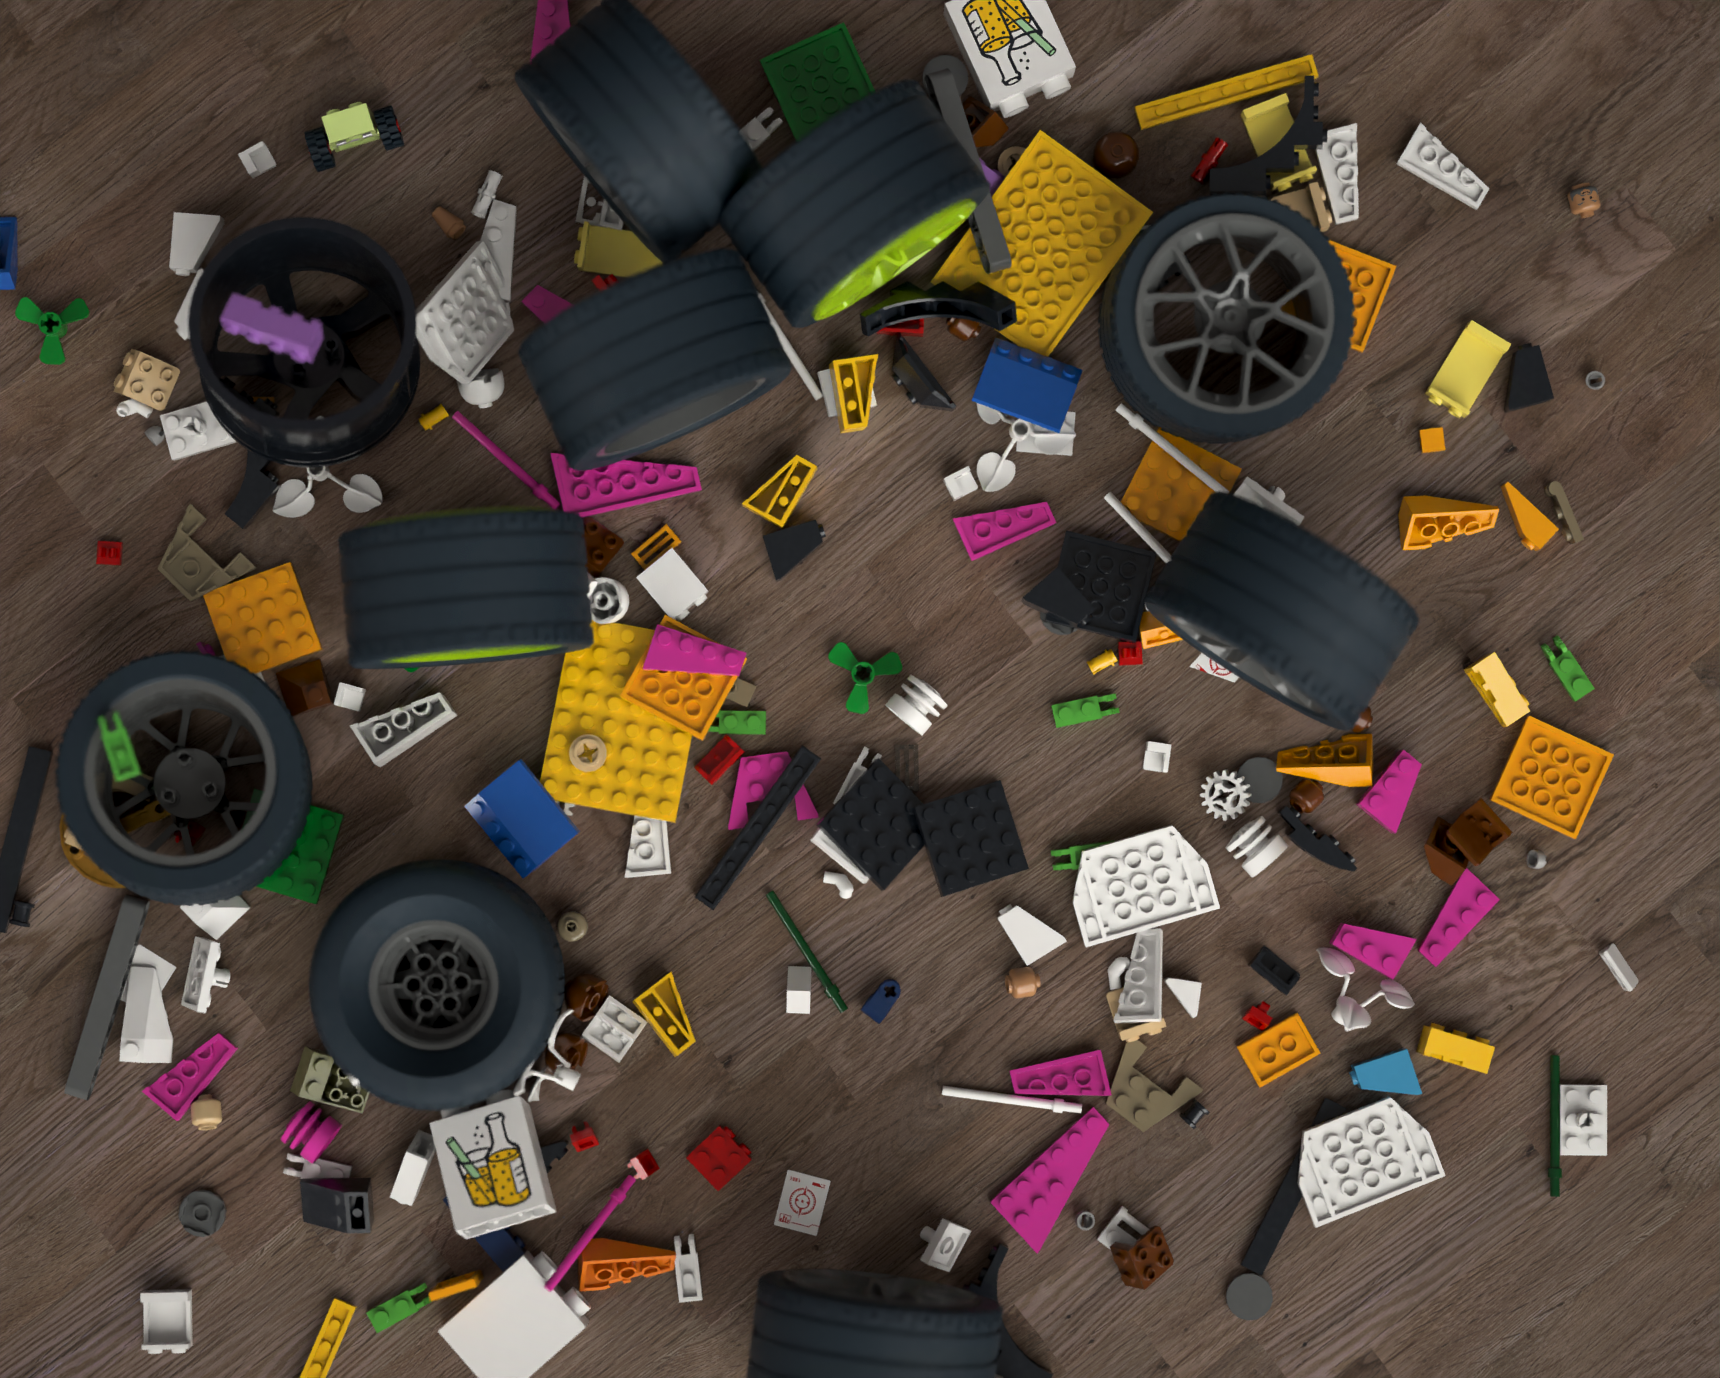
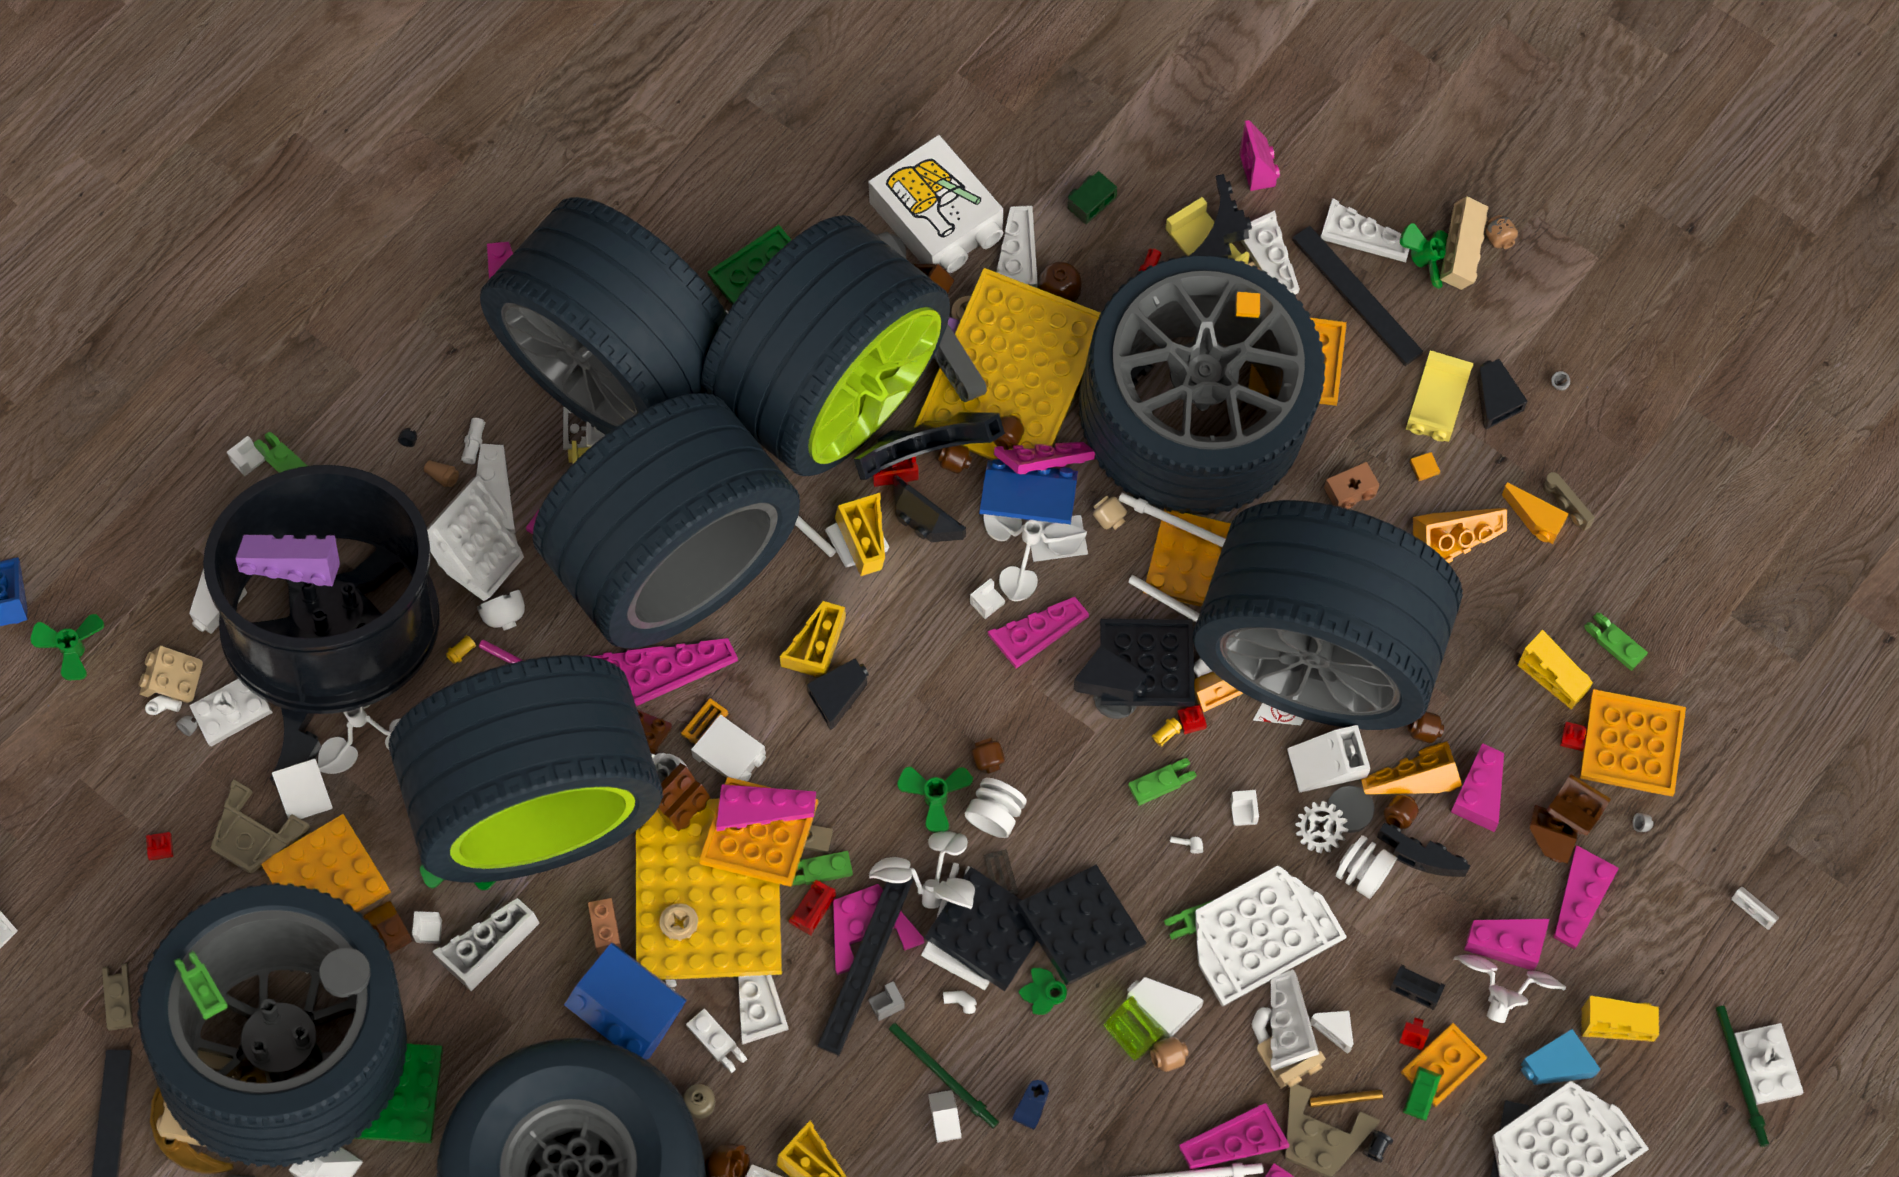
camera: 10 degrees left, 20 degrees down
white slope [169,212,224,276] -> none
brick [304,102,404,172] -> none
yellow plate [1134,54,1318,130] -> none
none -> dark tan hinge [102,963,133,1031]
none -> bright green hinge [254,432,307,473]
none -> white sticker [272,759,332,819]
none -> dark grey tile [320,948,371,997]
none -> black hinge [398,428,417,447]
none -> nougat brick [588,898,622,956]
none -> reddish brown plate [657,763,711,832]
none -> white hinge [686,1008,747,1073]
none -> white plant [869,831,975,909]
none -> light grey panel [869,981,905,1021]
none -> reddish brown head [971,738,1005,774]
none -> reddish brown head [994,415,1025,450]
none -> dark pink wing [994,442,1095,474]
none -> white wing [997,206,1037,288]
none -> green plate [1019,968,1067,1015]
none -> dark green brick [1067,171,1118,224]
none -> tan head [1093,496,1127,530]
none -> clear neon green plate [1103,996,1165,1061]
none -> white hand [1170,836,1203,853]
none -> light orange tile [1236,292,1260,318]
none -> dark pink slope [1240,120,1280,191]
none -> white slope [1287,725,1370,793]
none -> black tile [1292,226,1423,366]
none -> pearl gold bar [1309,1089,1383,1108]
none -> nougat brick [1324,462,1379,509]
none -> green piece [1400,223,1448,289]
none -> green tile [1403,1067,1442,1121]
none -> tan brick [1440,196,1488,290]
none -> red tile [1560,722,1587,751]

